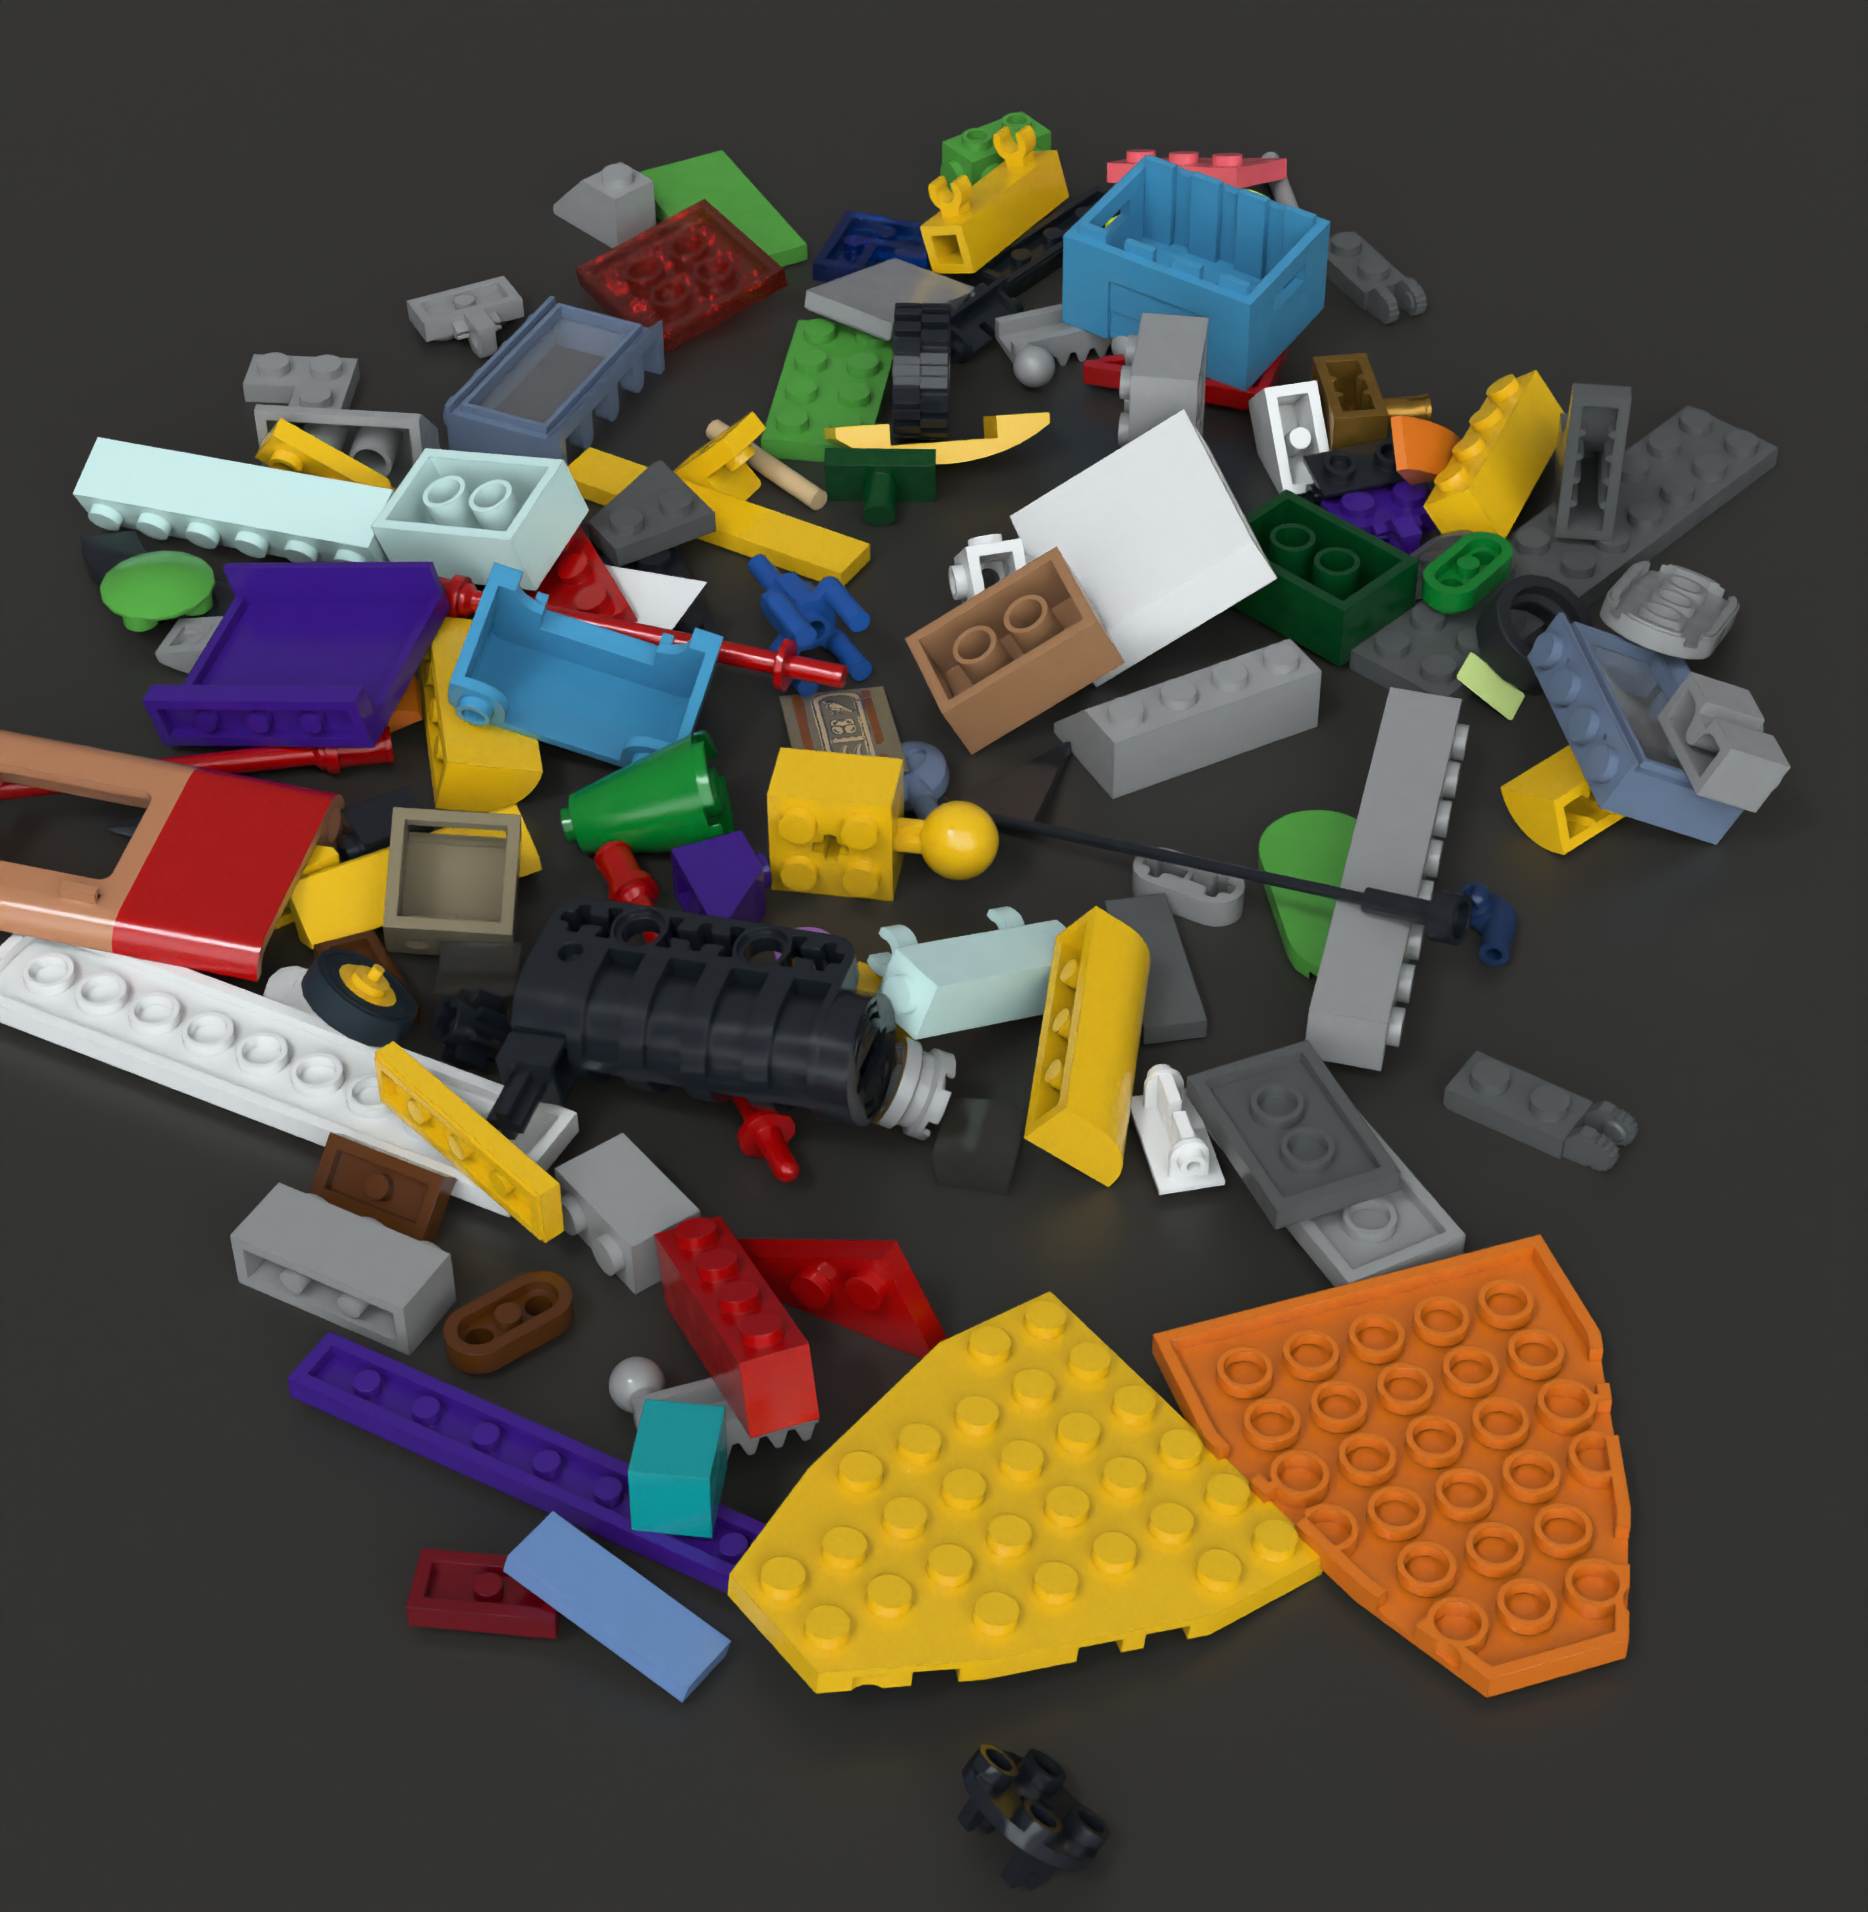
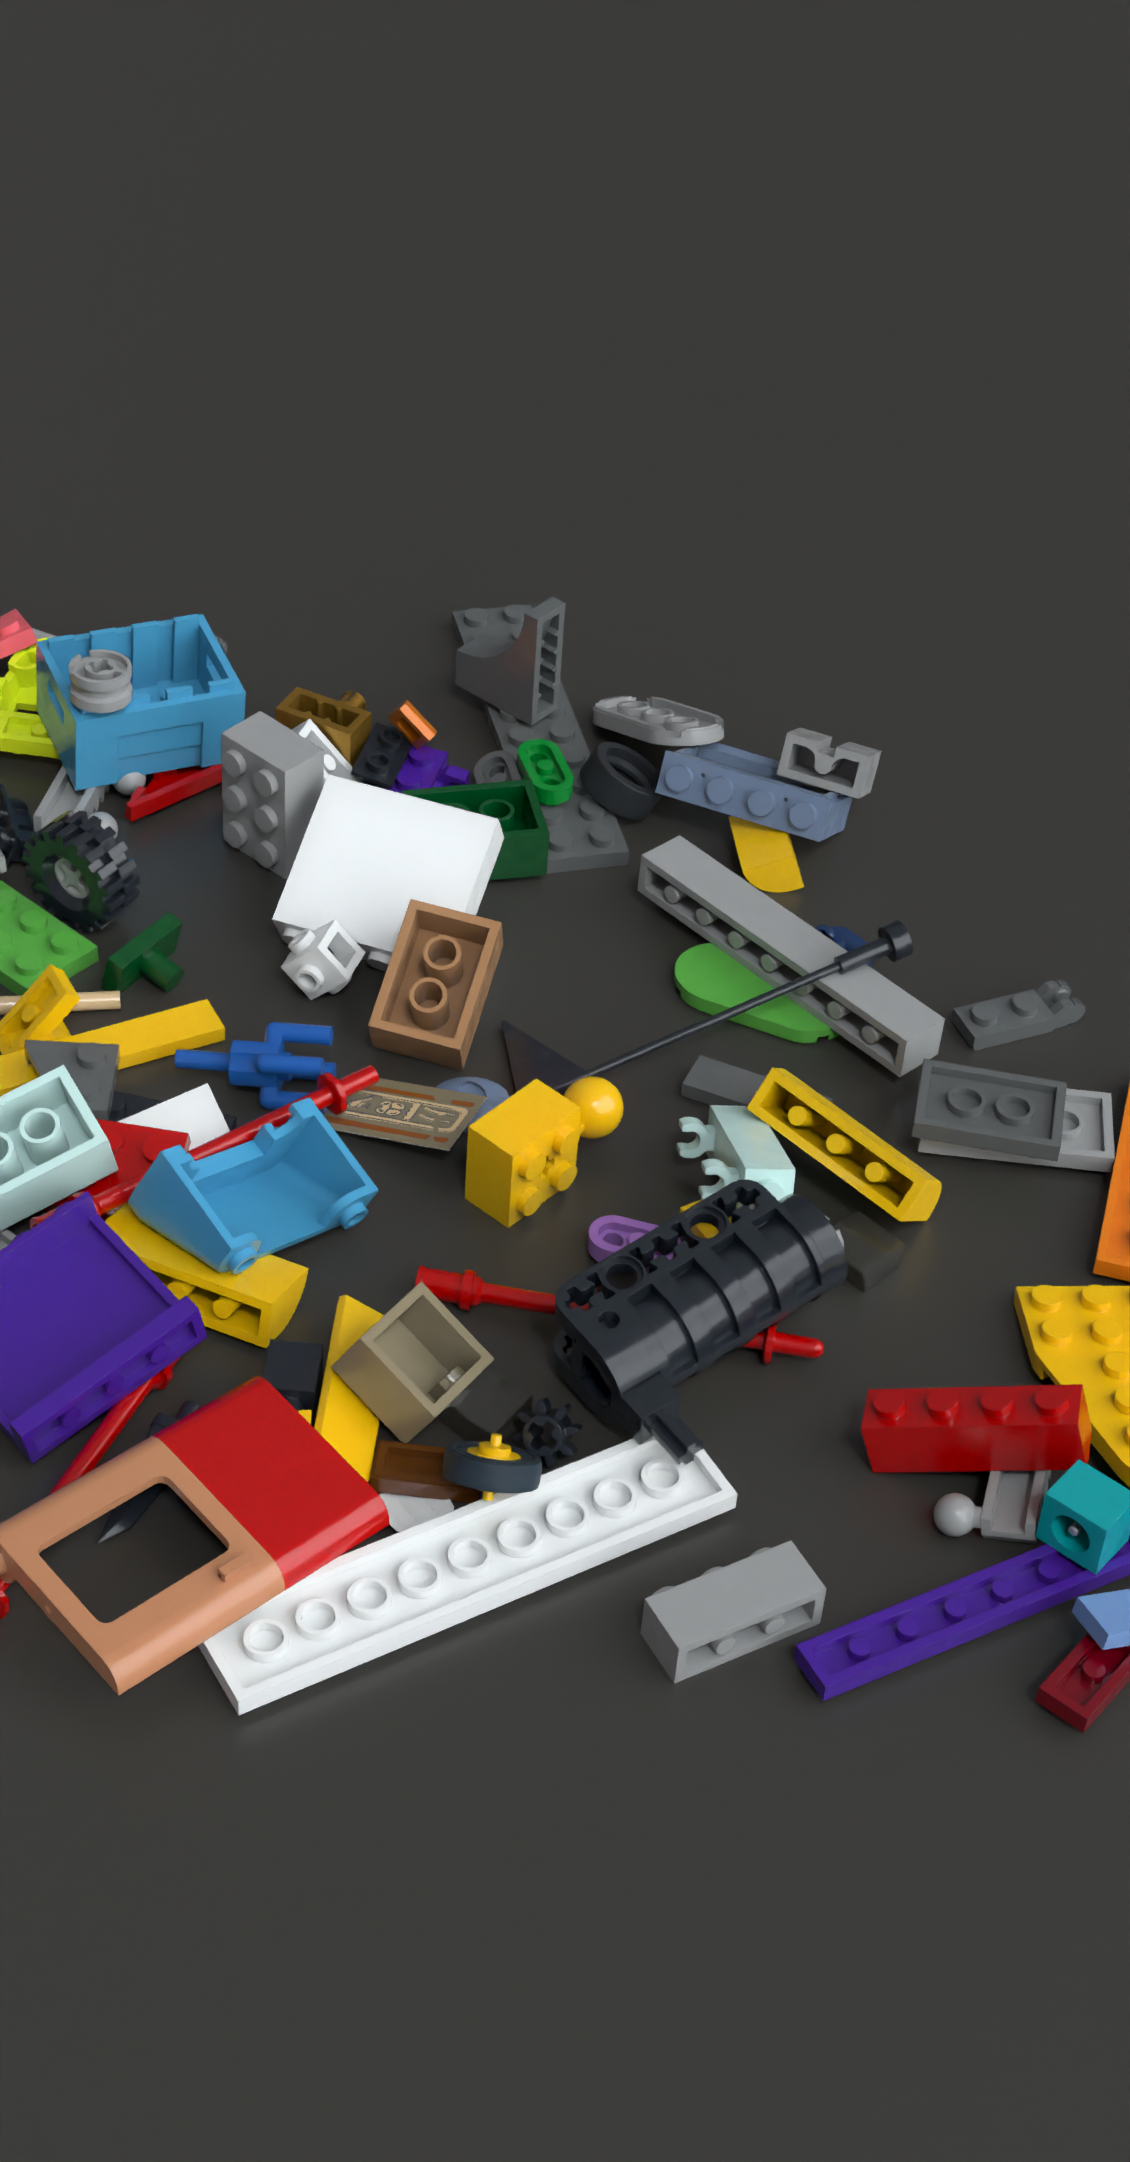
camera: 60 degrees left, 0 degrees up
reddish brown plate [309,1132,456,1242] -> none
yellow tile [374,1041,564,1243] -> none
reddish brown plate [443,1271,574,1374] -> none
light grey brick [555,1133,701,1295] -> none
green cone [560,730,735,853] -> none
dark purple slope [671,830,772,923] -> none
red wing [737,1239,948,1359] -> none
yellow slope [824,412,1050,465] -> none
light grey slope [1054,639,1322,799] -> none
white hinge [1130,1064,1225,1195] -> none
light grey beam [1132,847,1245,927] -> none
yellow brick [1423,370,1564,539] -> none
yellowish green sticker [1457,652,1525,720] -> none
none -> light grey wheel [68,649,133,713]

